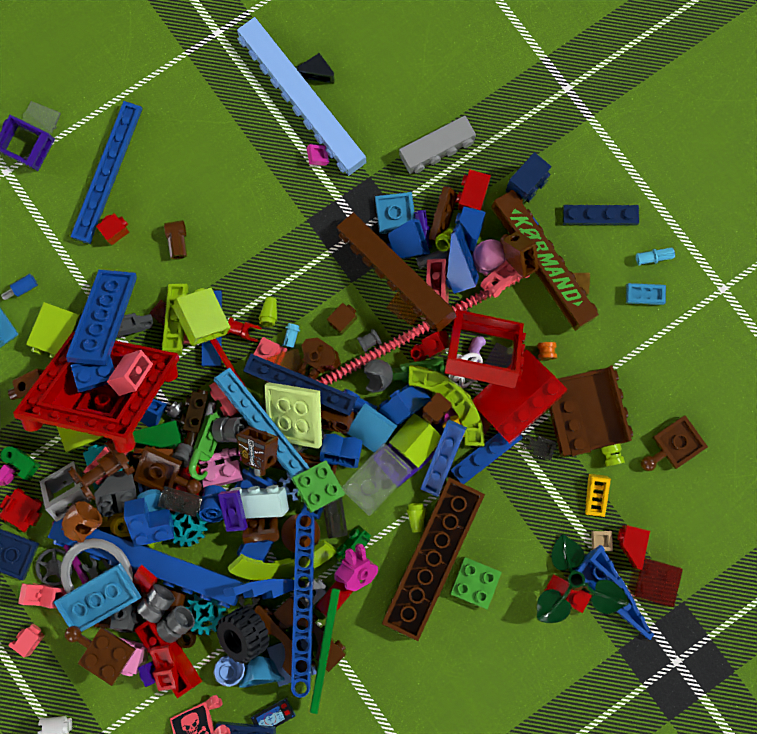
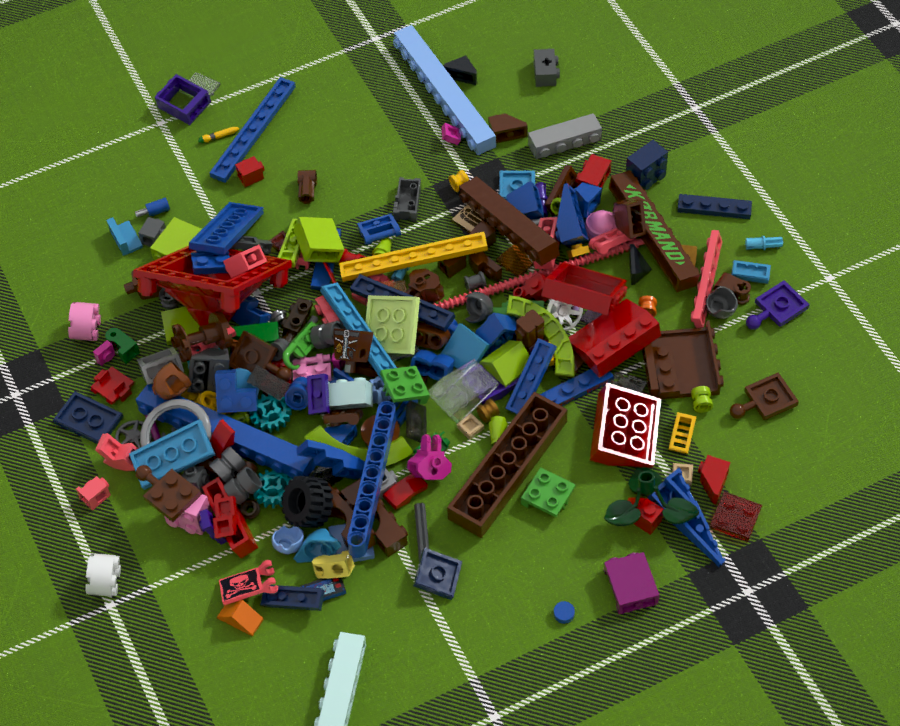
camera: 10 degrees right, 25 degrees down
green tile [310,588,340,714] -> none
none -> dark grey brick [138,217,166,247]
none -> yellow piece [198,127,239,143]
none -> light yellow leg [312,550,354,579]
none -> yellow plate [339,232,488,282]
none -> blue plate [357,214,401,246]
none -> dark grey piece [393,177,421,221]
none -> dark blue tile [413,548,462,600]
none -> dark grey axle [414,503,429,561]
none -> yellow wheel [449,170,469,192]
none -> piece [451,204,489,233]
none -> tan tile [457,413,484,440]
none -> reddish brown arch [468,220,502,283]
none -> pearl gold wheel [476,399,500,423]
none -> reddish brown slope [488,113,528,143]
none -> dark grey brick [534,49,560,87]
none -> blue tile [554,601,575,624]
none -> yellow plate [567,243,590,258]
none -> red slope [590,383,661,467]
none -> magenta panel [604,552,660,614]
none -> black slope [629,244,652,285]
none -> coral plate [691,230,722,328]
none -> dark grey hair [706,286,738,319]
none -> reddish brown piece [713,273,751,305]
none -> dark purple plate [746,280,809,330]

